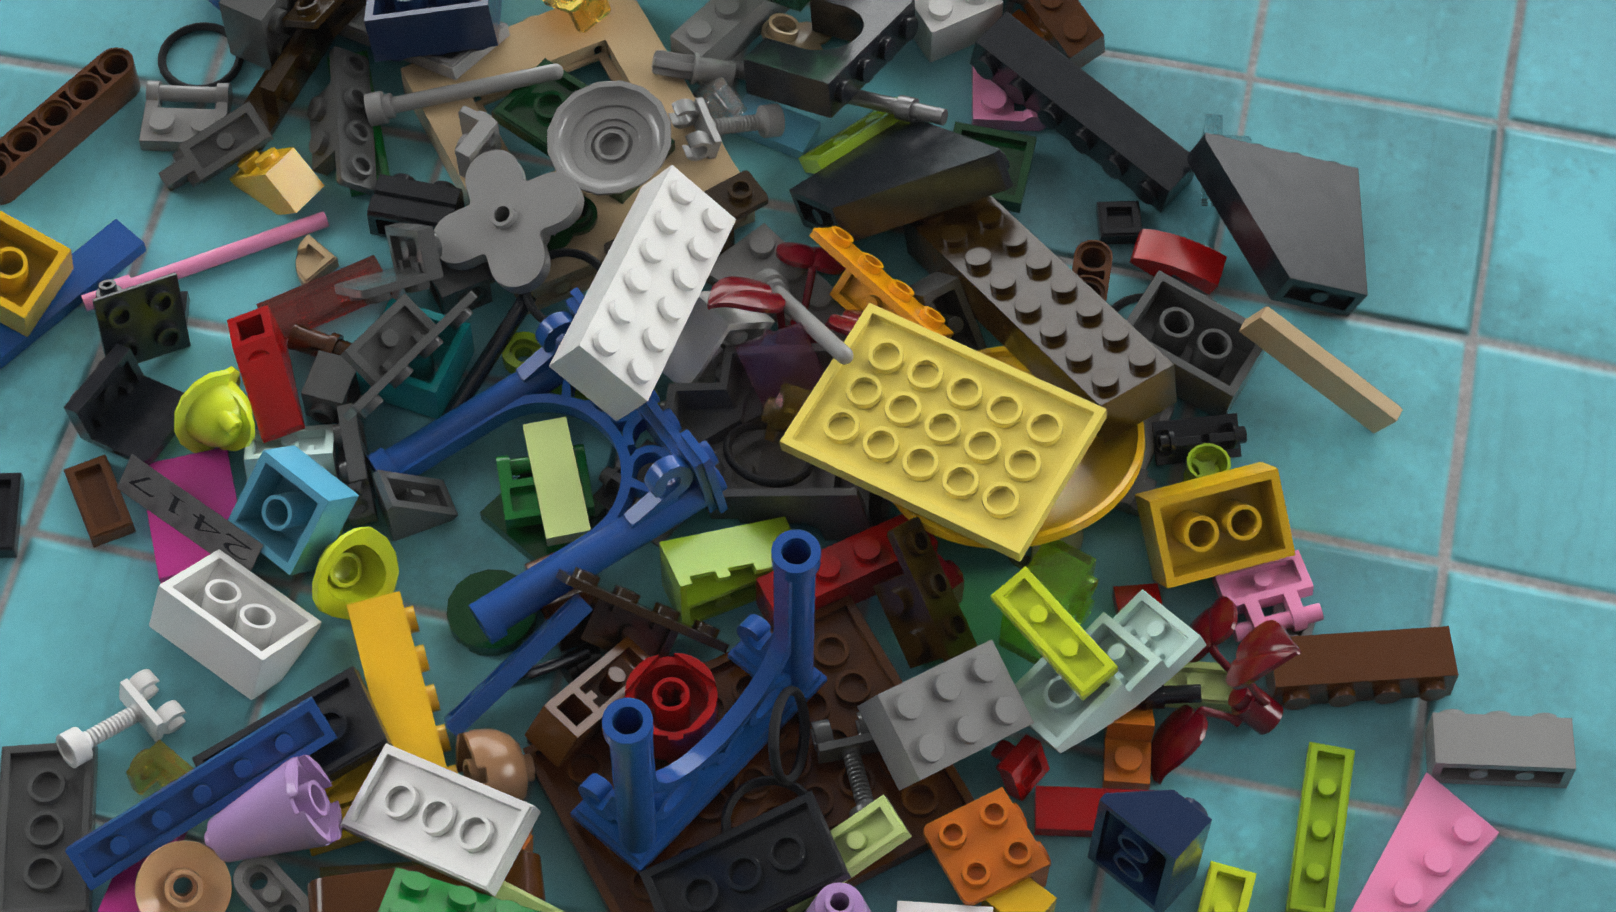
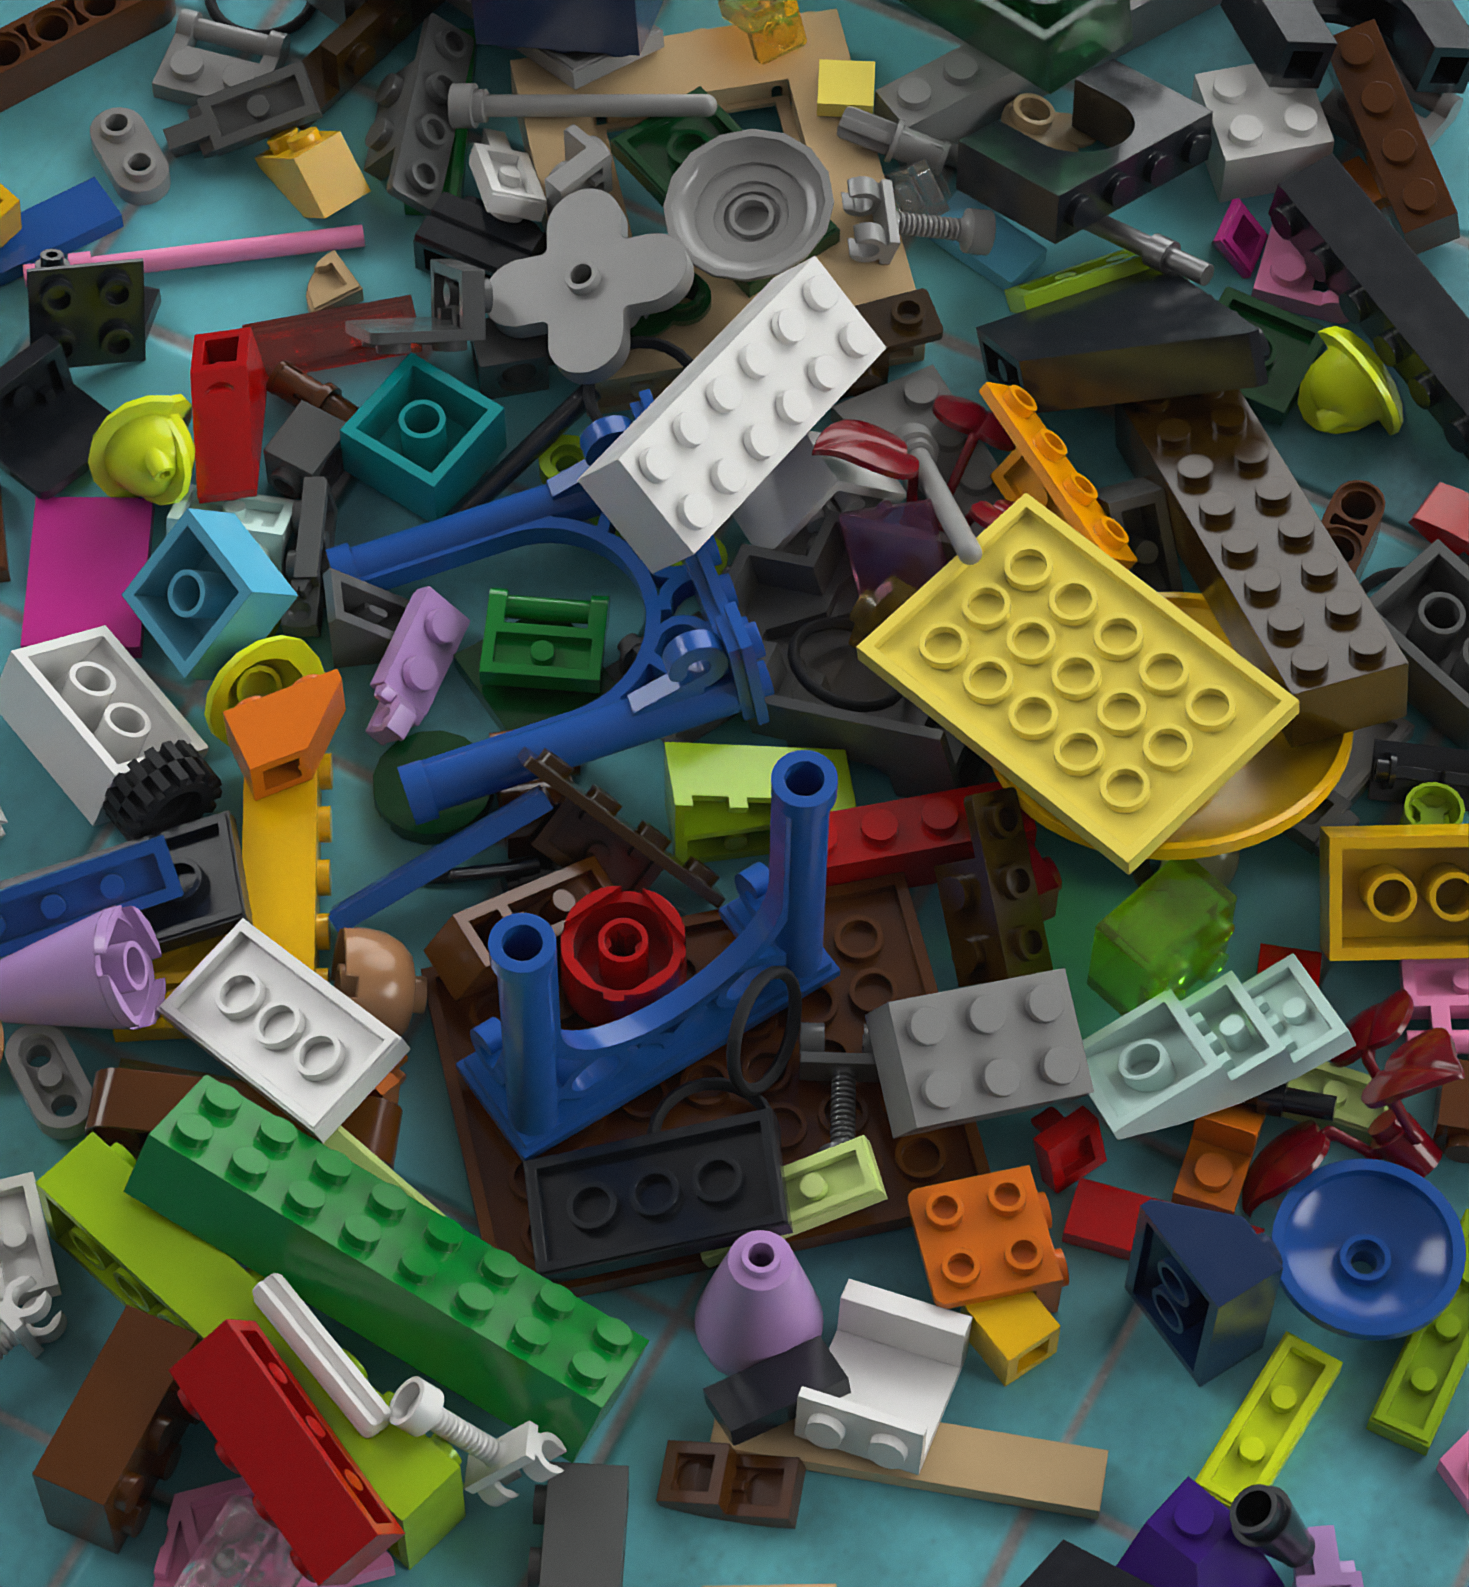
camera: 15 degrees right, 0 degrees up
flat silver sticker [117,454,263,571] -> none
dark grey bracket [341,291,477,422] -> none
yellowish green tile [522,416,591,546] -> none
neon yellow tile [990,566,1118,701] -> none
black tile [1096,200,1142,245] -> none
none -> light grey plate [90,107,171,205]
none -> black tyre [103,740,222,841]
none -> orange slope [223,669,346,801]
none -> lavender hinge [365,586,471,746]
none -> white hinge [468,128,547,223]
none -> light yellow tile [817,59,875,117]
none -> dark pink slope [1211,198,1268,279]
none -> blue dish [1271,1159,1466,1341]
none -> neon yellow helmet [1298,326,1403,436]

